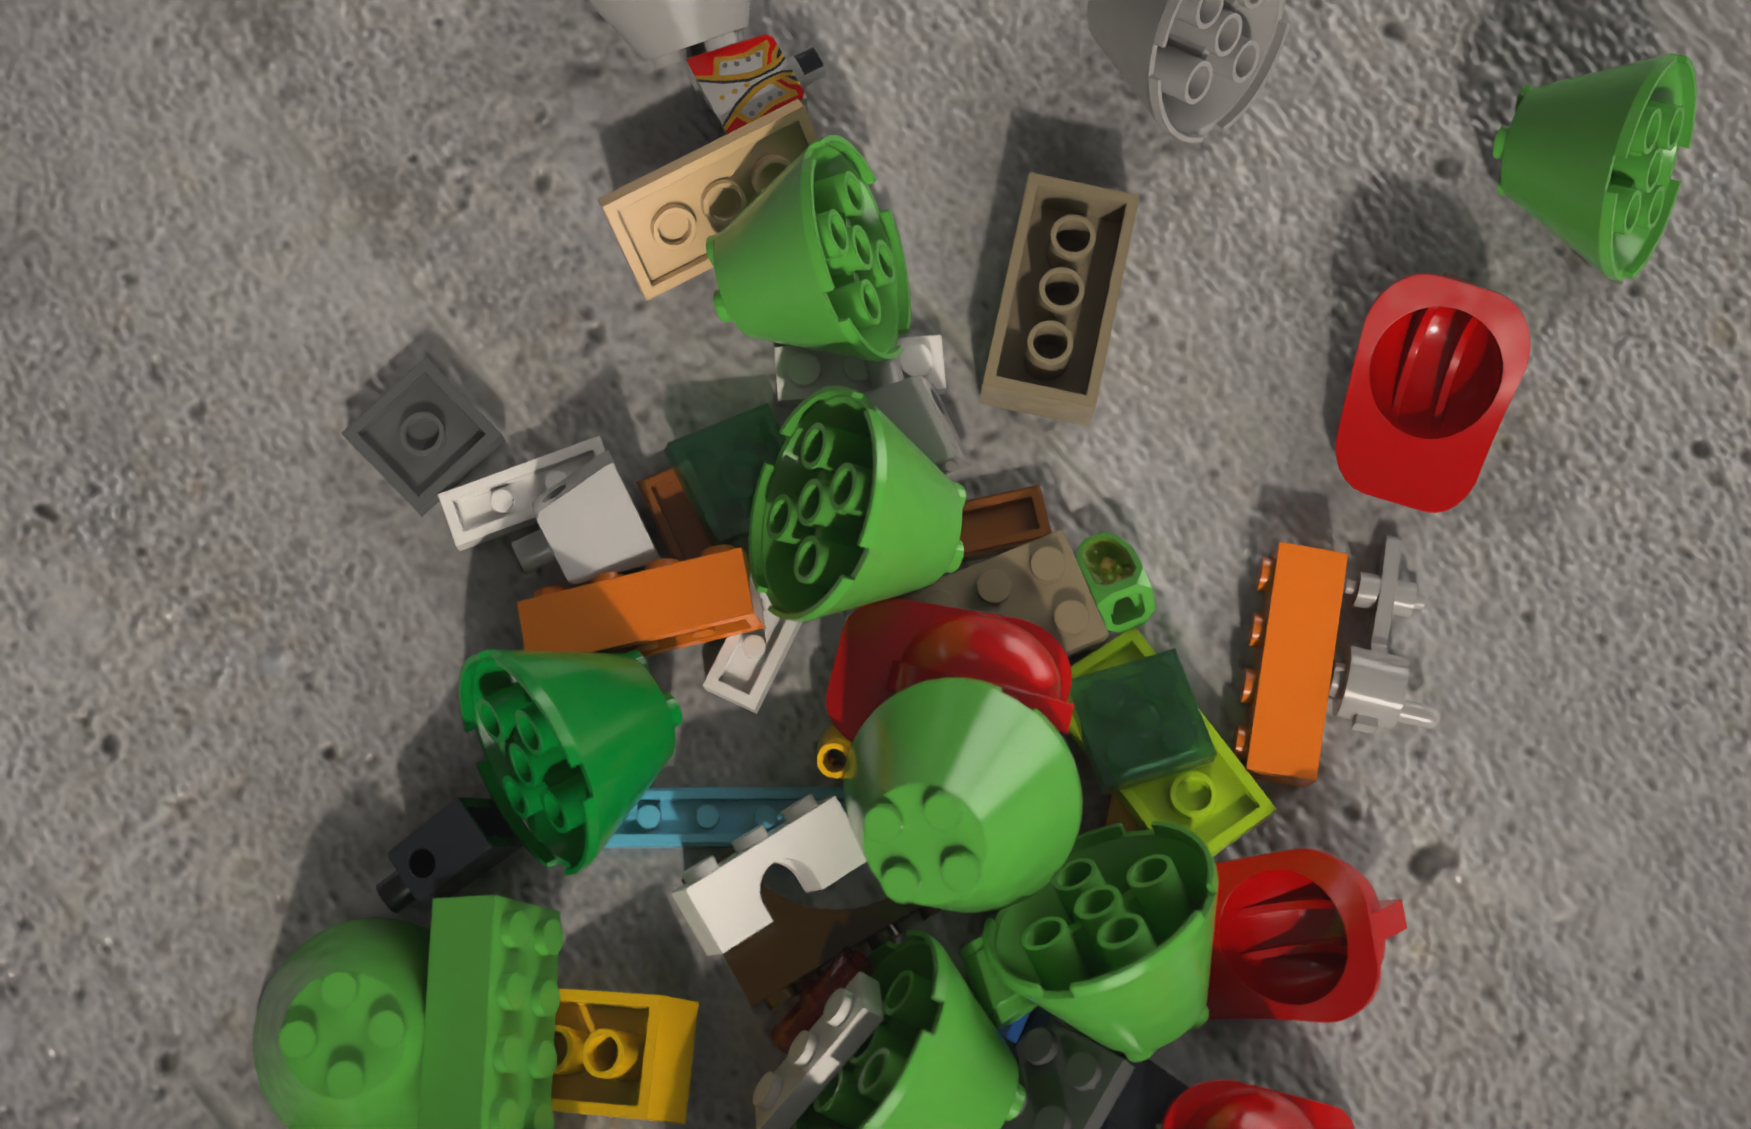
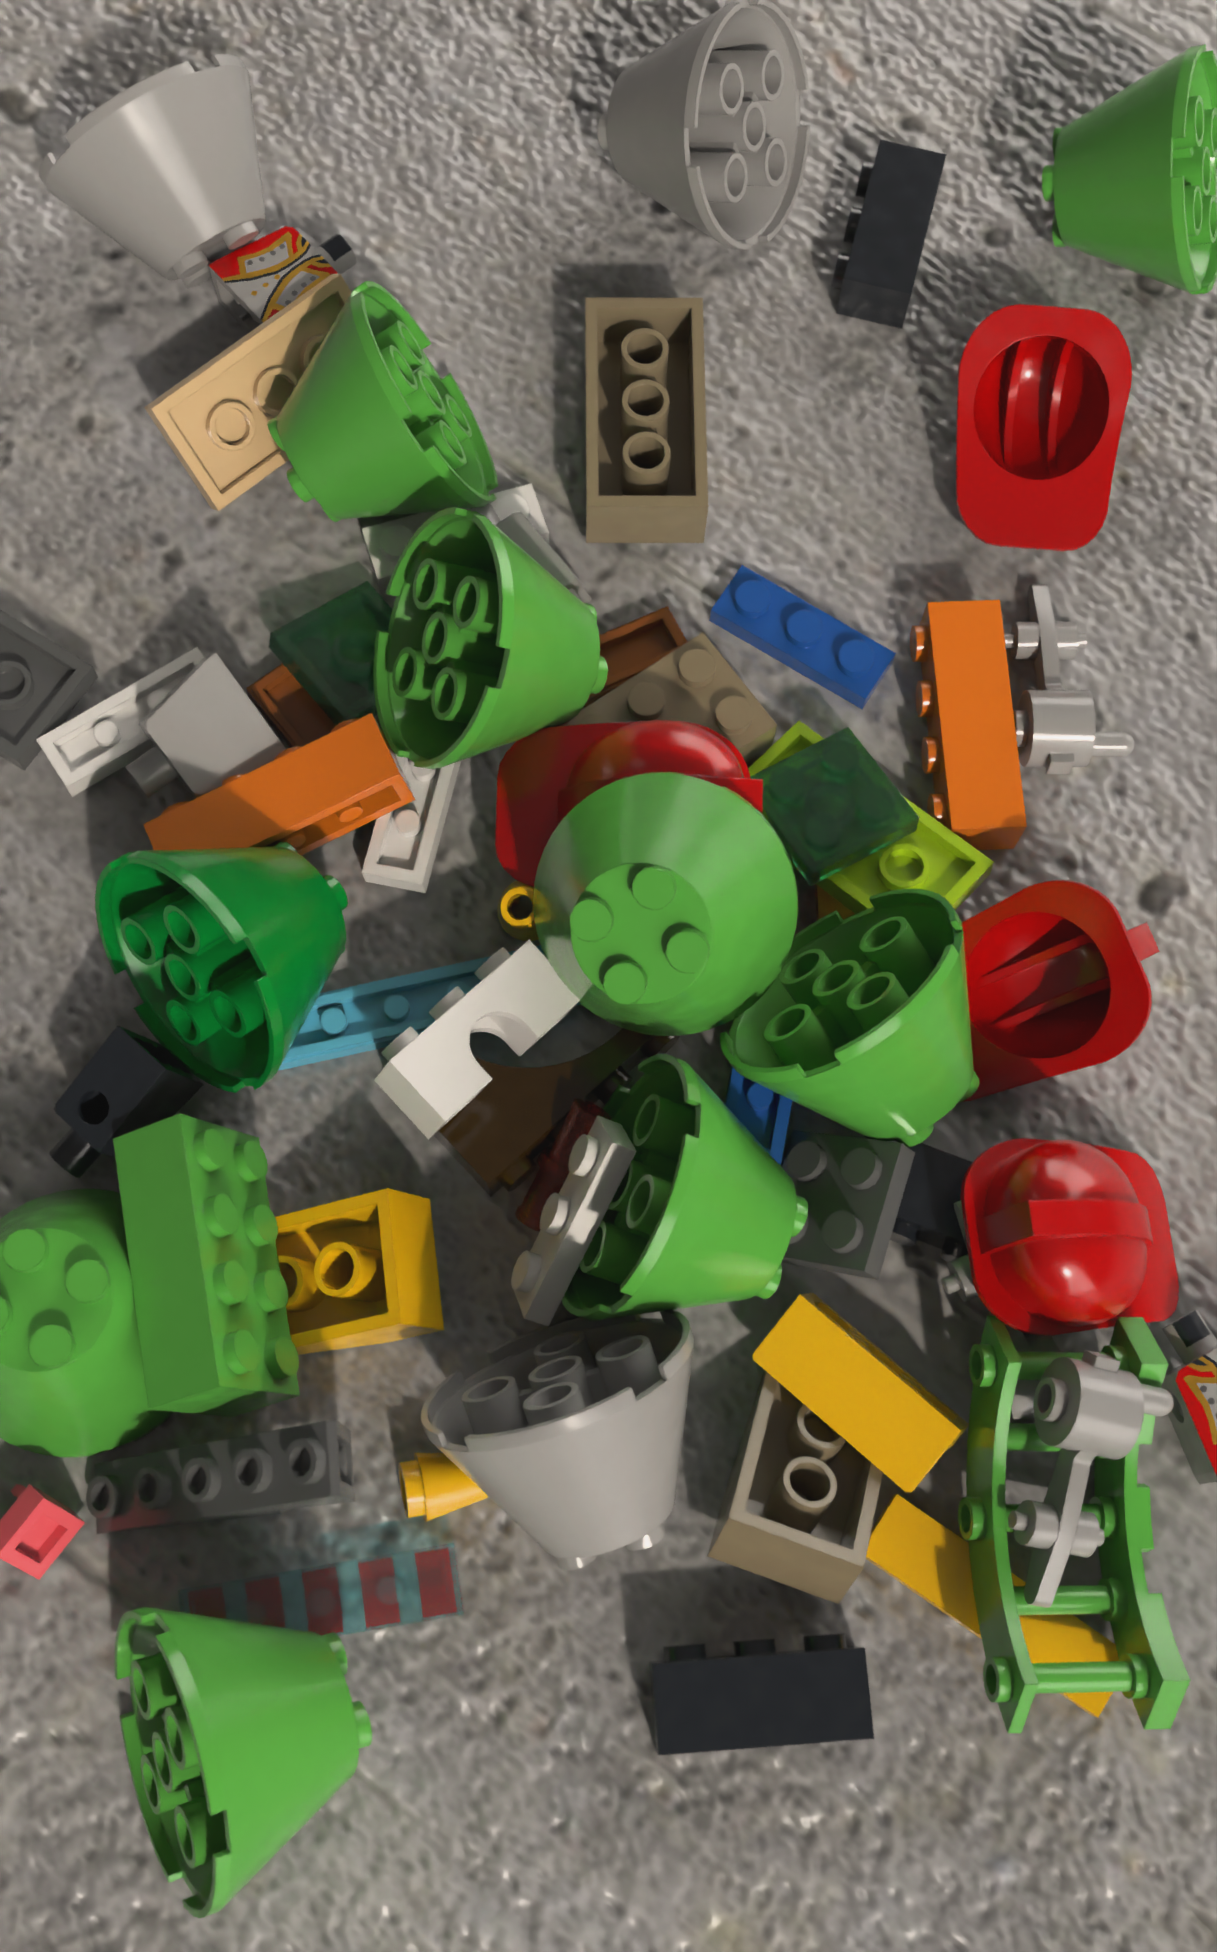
camera: 15 degrees left, 5 degrees down
bright green cone [959,936,1037,1029] -> none
bright green rock [1076,532,1156,633] -> none
none -> blue plate [709,565,896,709]
none -> black brick [831,139,946,329]

